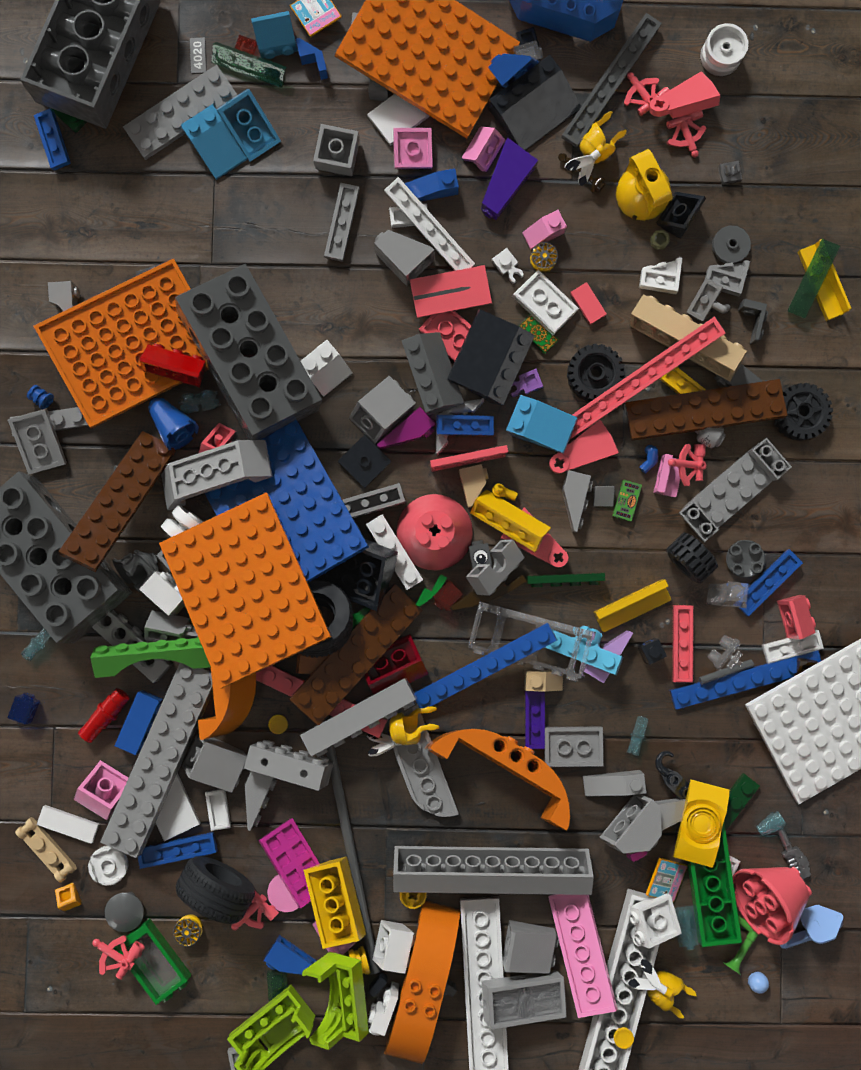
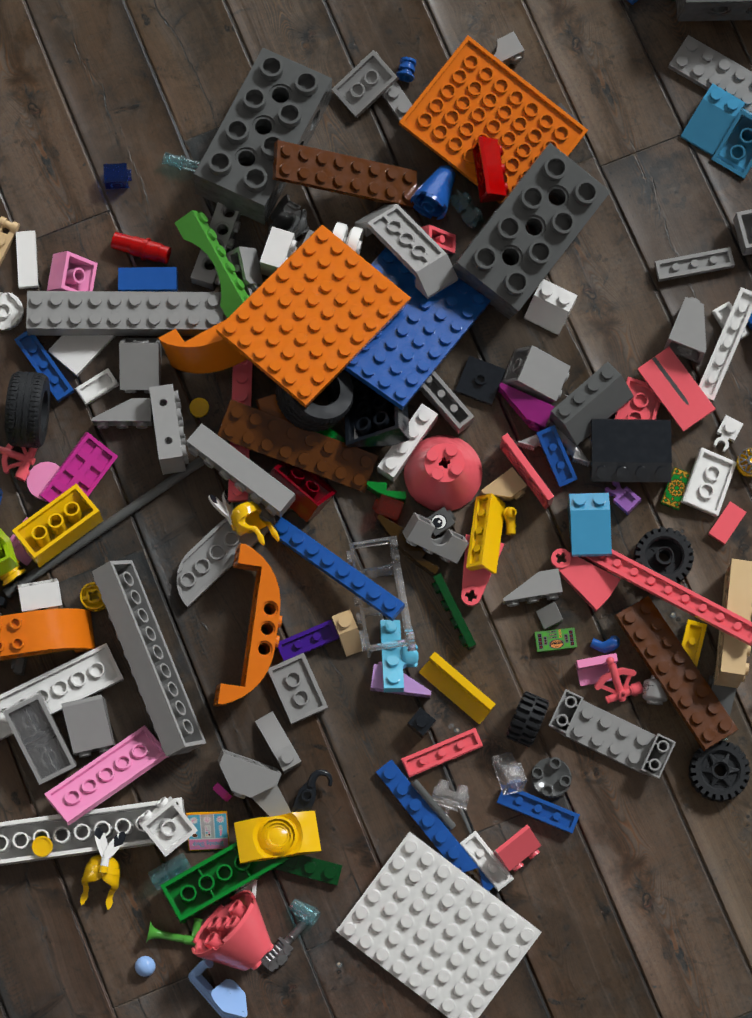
camera: 70 degrees right, 10 degrees down
clear light blue axle [627,716,648,756] -> none

